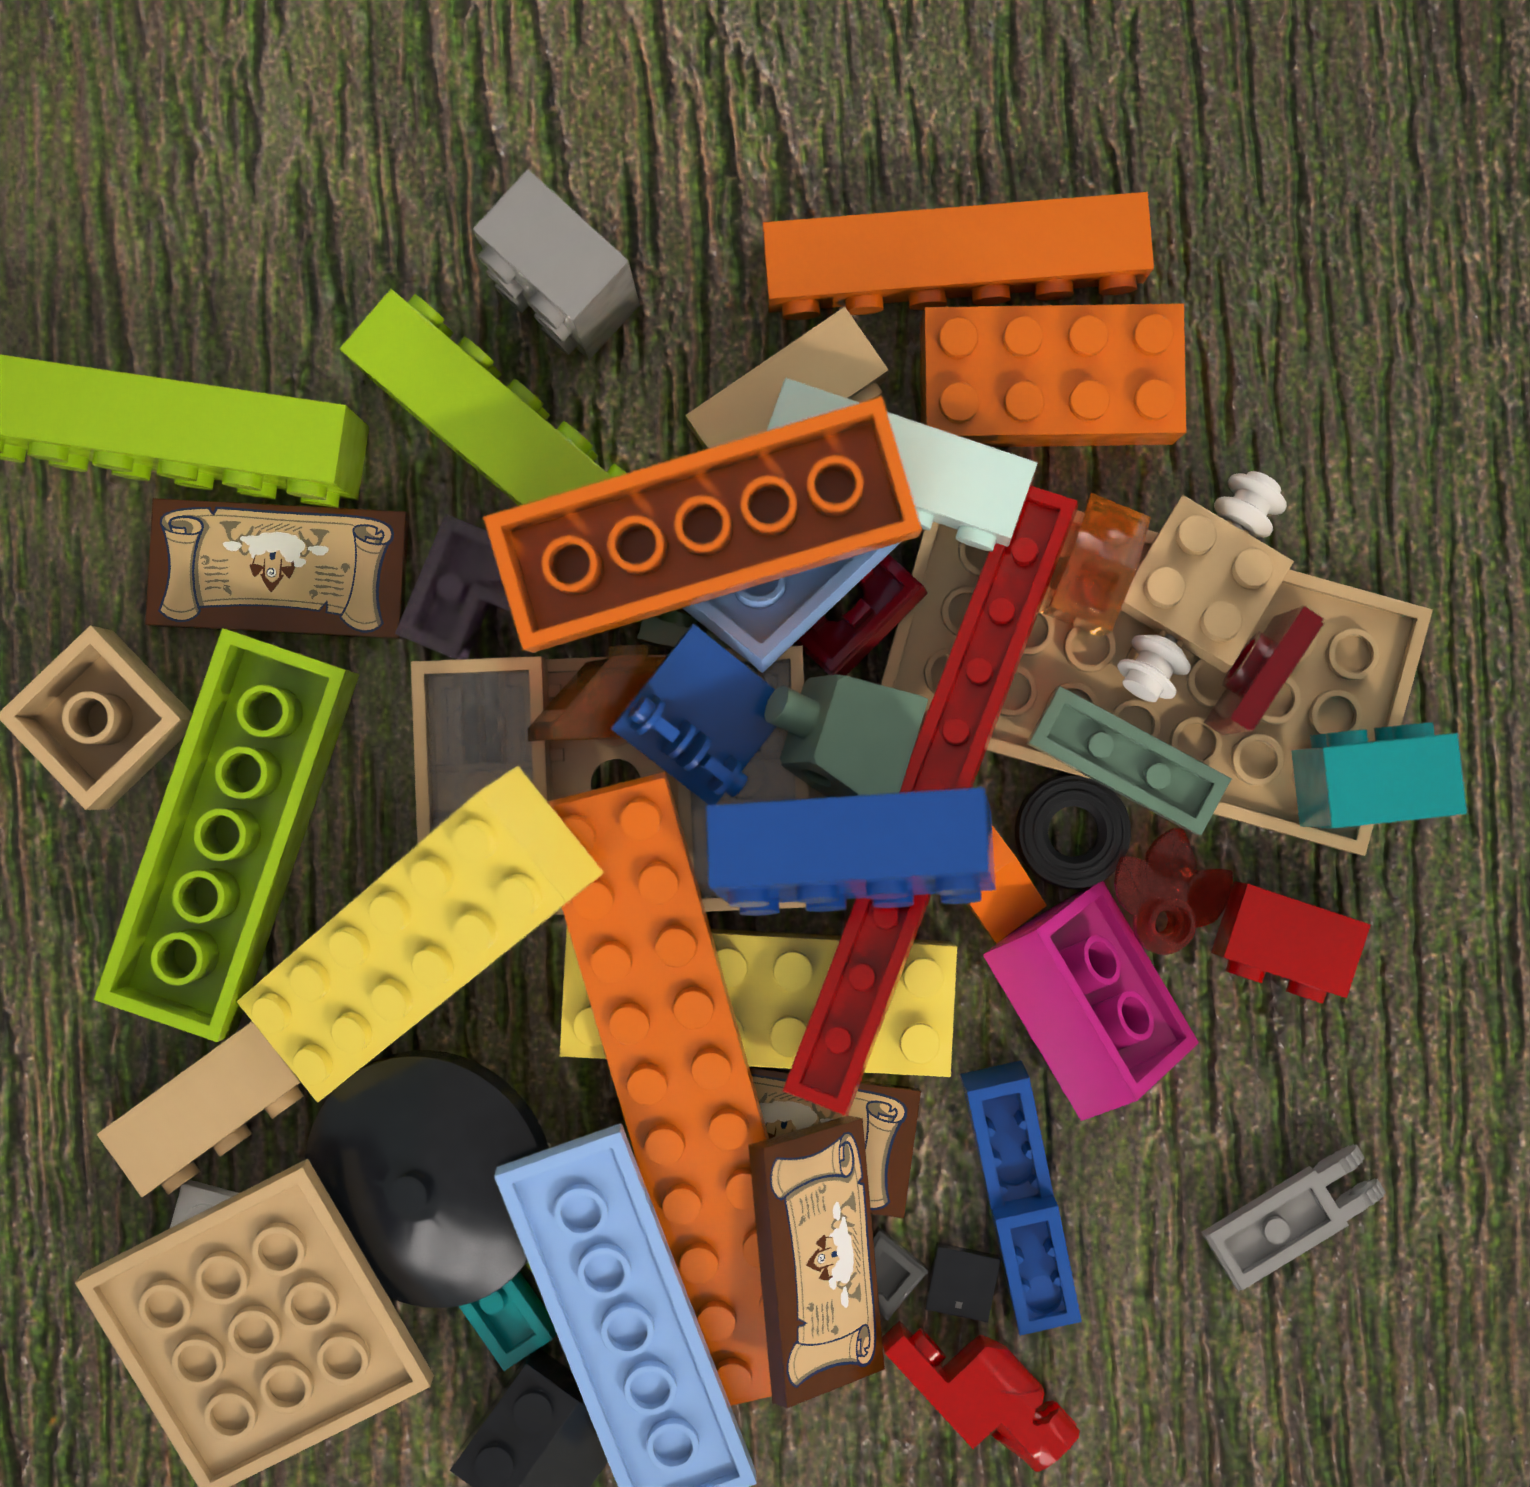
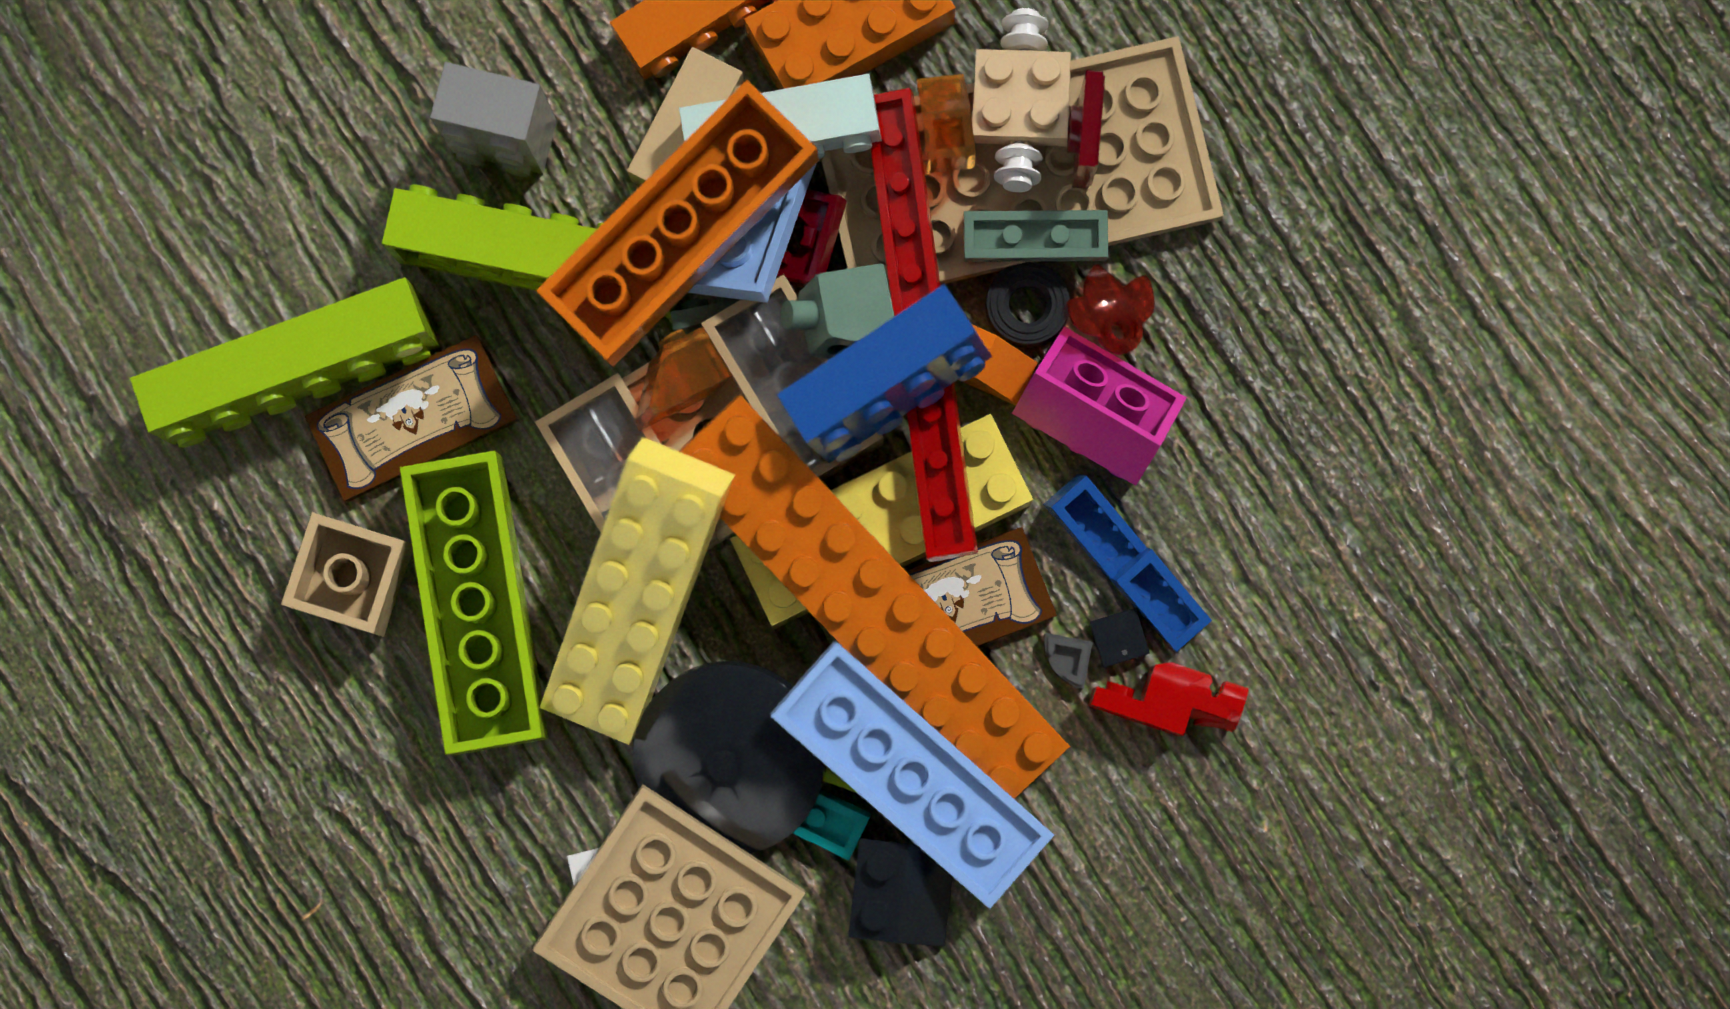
camera: 30 degrees left, 5 degrees down
tan brick [97,1022,304,1197] -> none
brick [395,513,512,660] -> none
blue hinge [610,623,777,805] -> none
tile [749,1115,885,1408] -> none
light grey hinge [1201,1144,1386,1291] -> none
red brick [1211,881,1371,1004] -> none
teal brick [1291,722,1467,829] -> none

